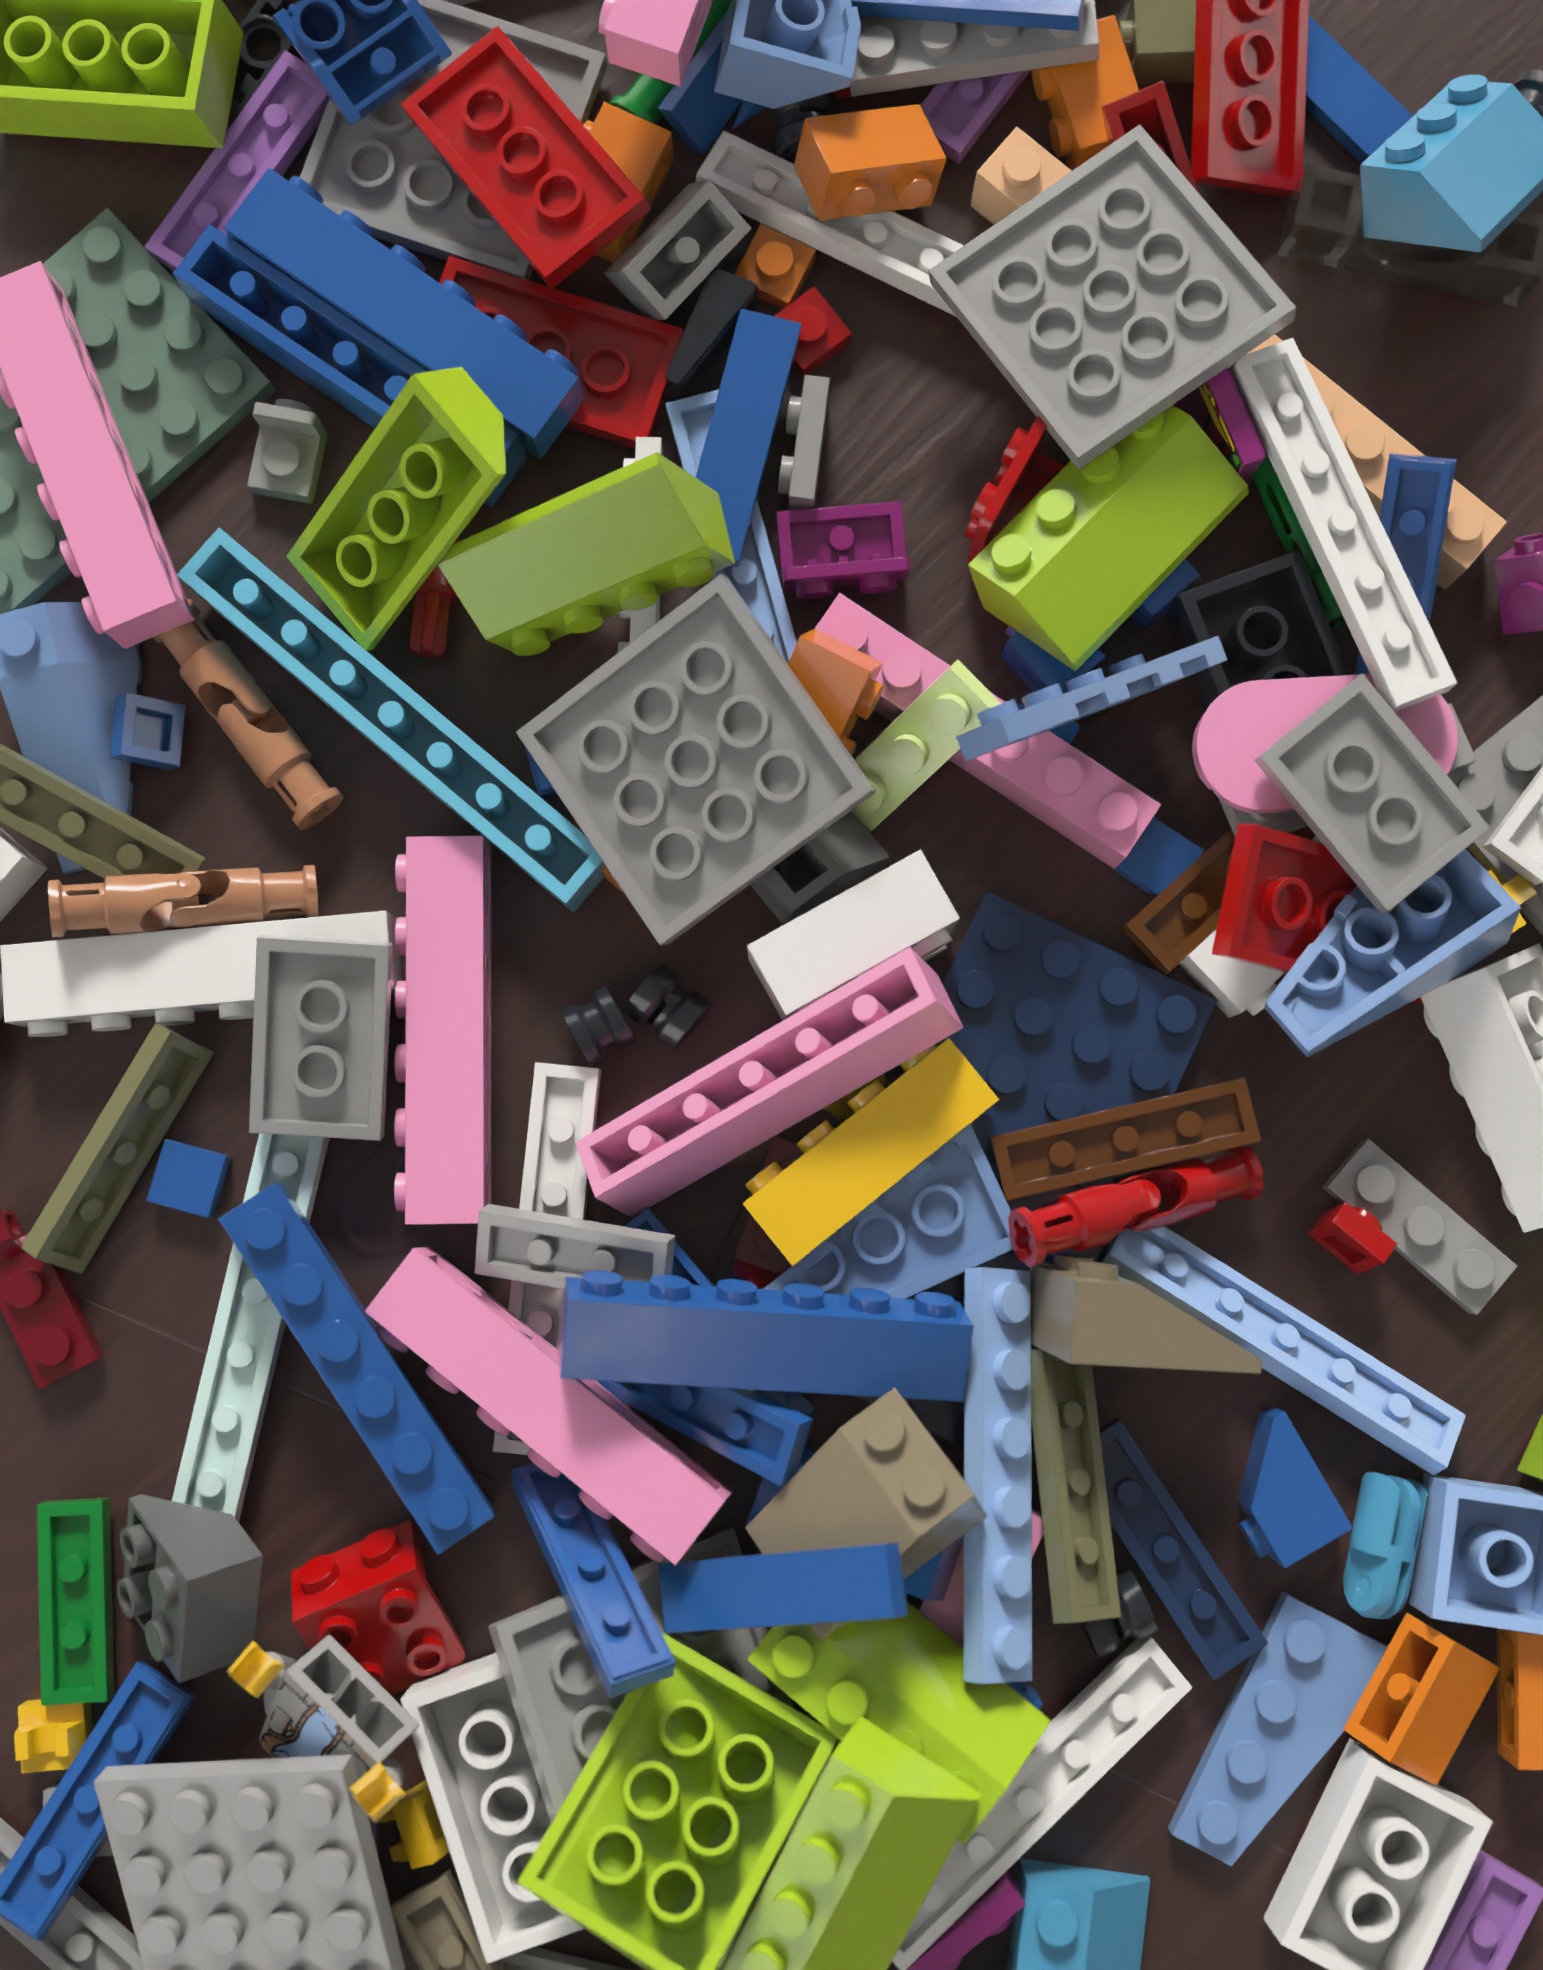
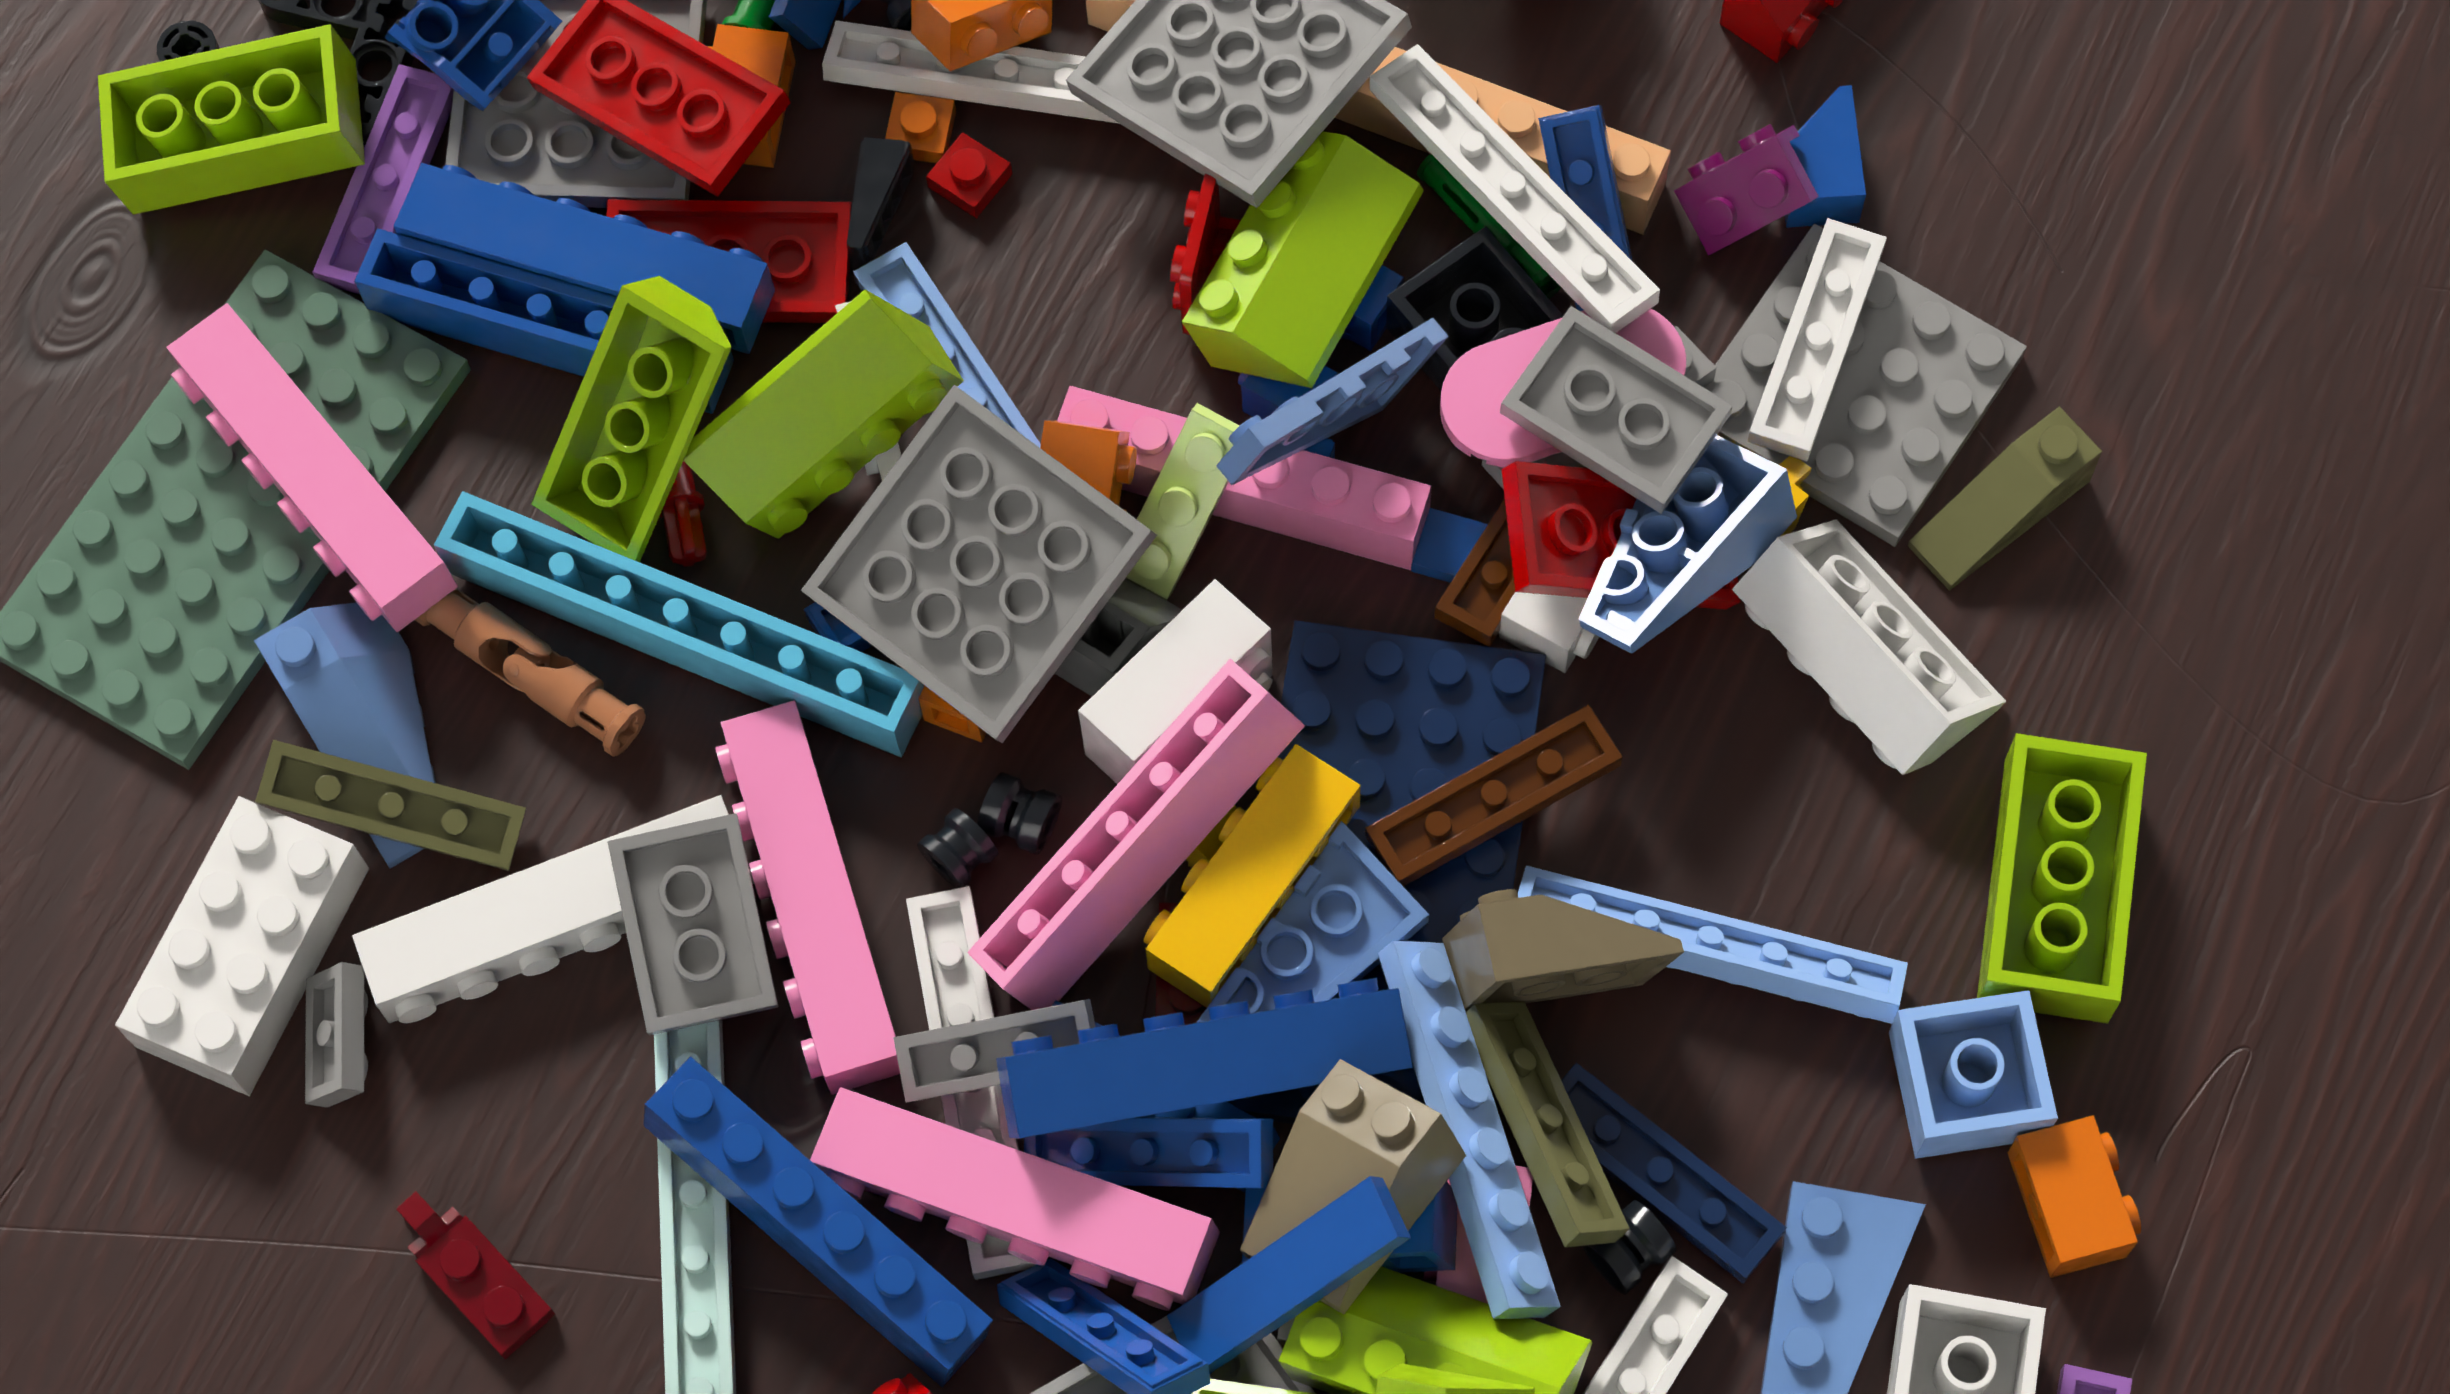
camera: 15 degrees left, 15 degrees down
olive plate [21,1022,214,1274] -> none
nougat piece [48,865,319,937] -> none
blue plate [110,692,186,770] -> none
blue tile [146,1139,232,1218] -> none
light grey bracket [247,399,328,504] -> none
light grey brick [604,180,752,320] -> none
blue tile [695,309,802,567] -> none
magenta bracket [776,501,910,599] -> none
light grey plate [778,375,830,511] -> none
red piece [1008,1145,1264,1267] -> none
magenta tile [1175,366,1266,485] -> none
blue slope [1237,1406,1353,1568] -> none
red plate [1307,1202,1397,1274] -> none
light grey plate [1322,1139,1518,1315] -> none
dark azure arm [1343,1472,1428,1619] -> none
orange brick [1343,1613,1500,1786] -> none

